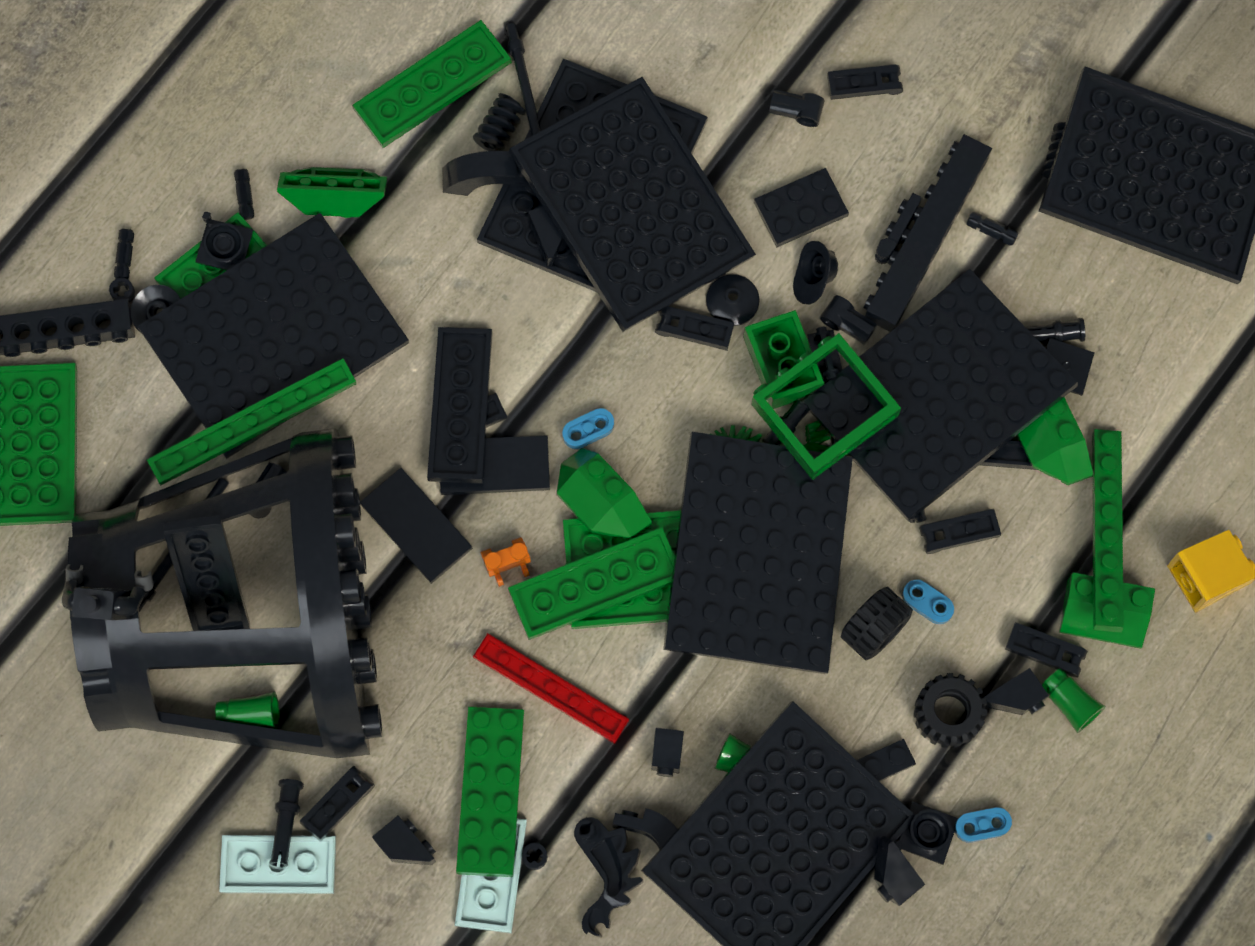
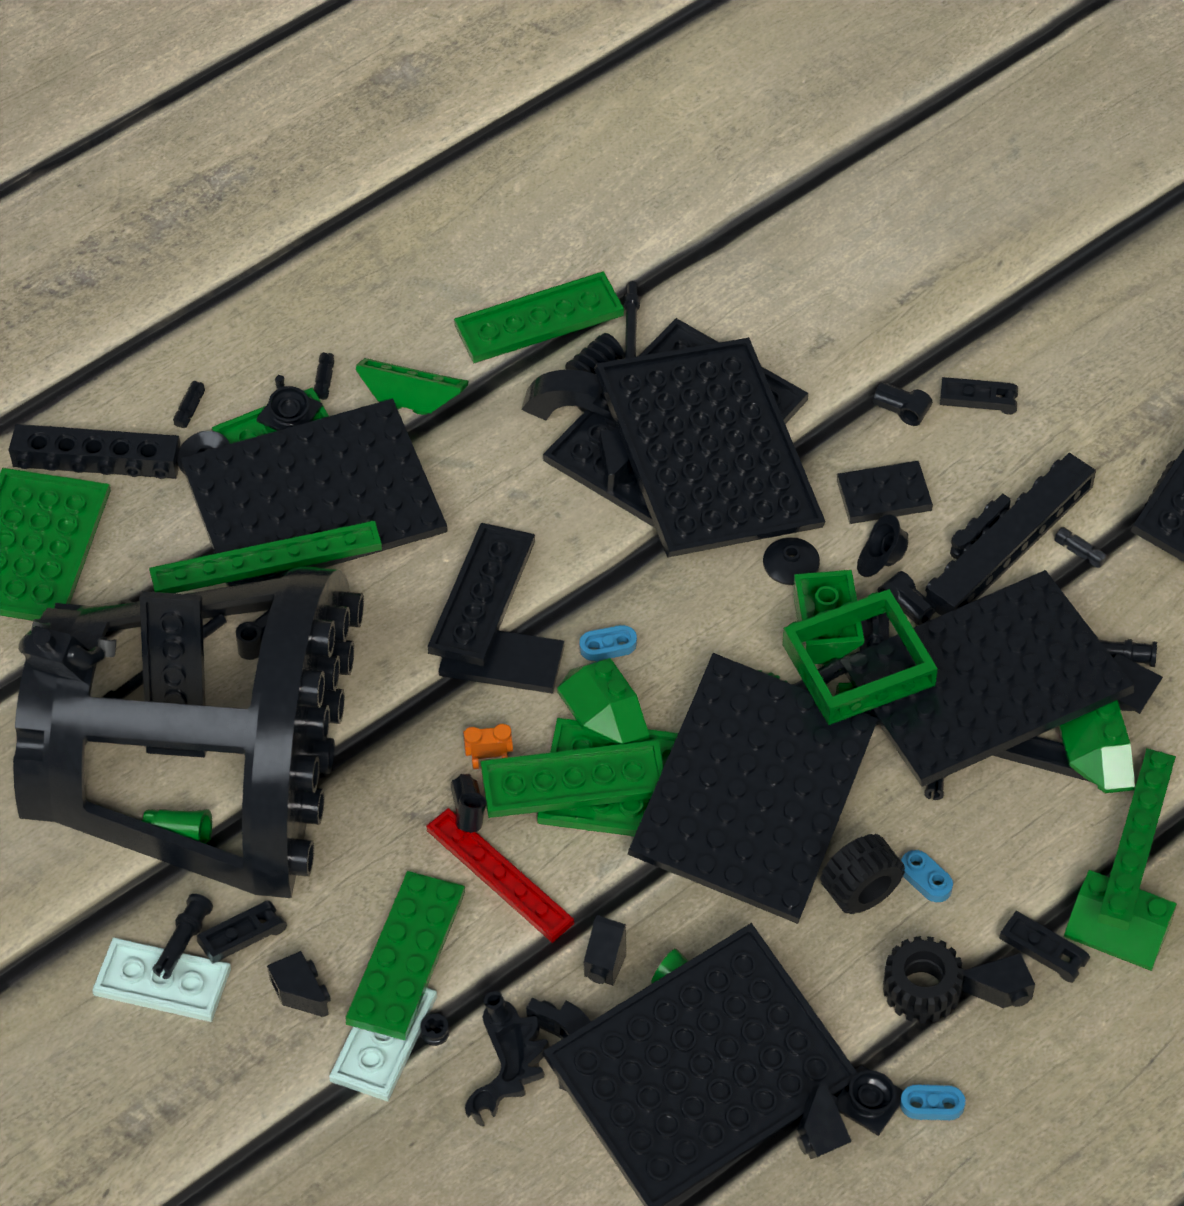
camera: 15 degrees right, 20 degrees down
black bush [109,278,135,302] -> none
black tile [360,468,473,584] -> none
black tile [486,393,507,428] -> none
black plate [655,306,734,351] -> none
black plate [857,739,916,782] -> none
black plate [919,509,1001,554] -> none
green plant [1042,669,1106,733] -> none
none -> black piece [451,774,486,833]

